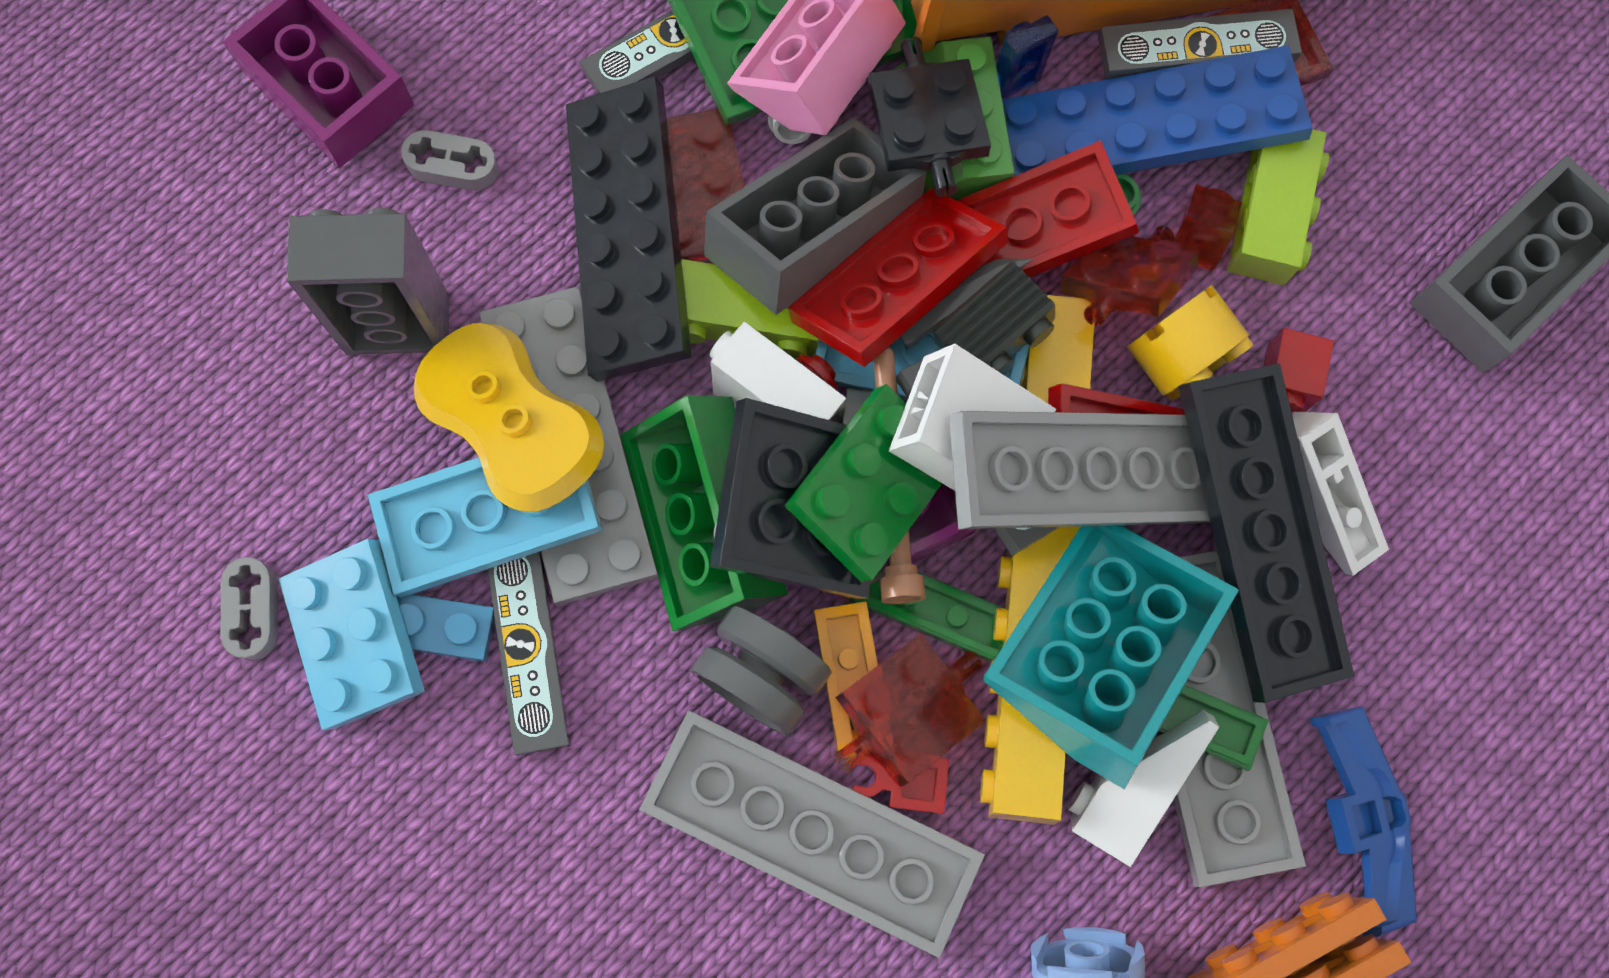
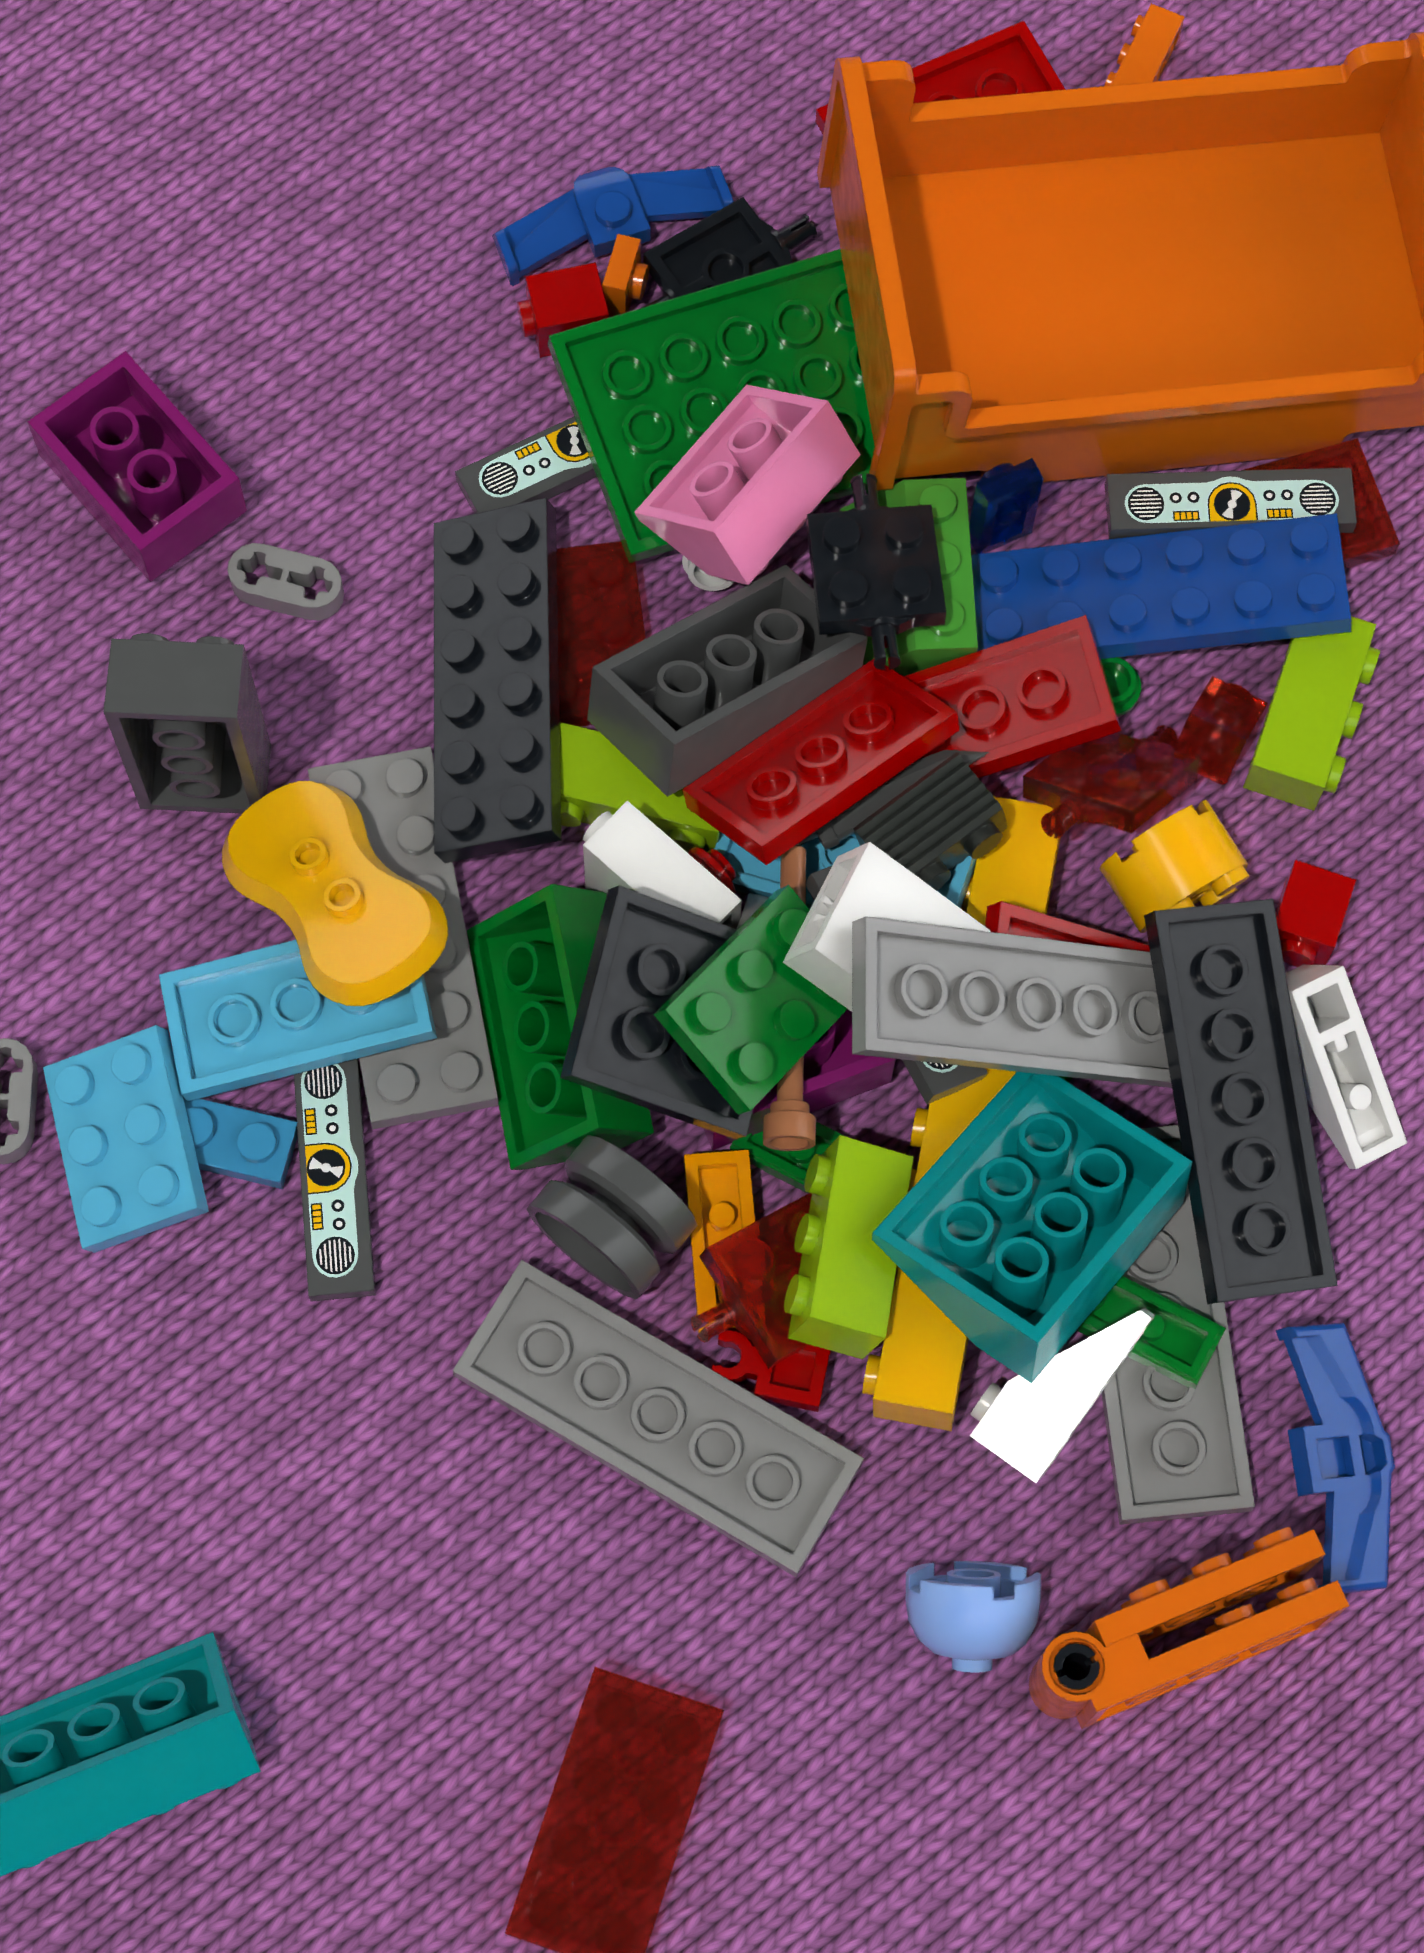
camera: 10 degrees right, 5 degrees down
none -> lime brick [784,1135,914,1359]

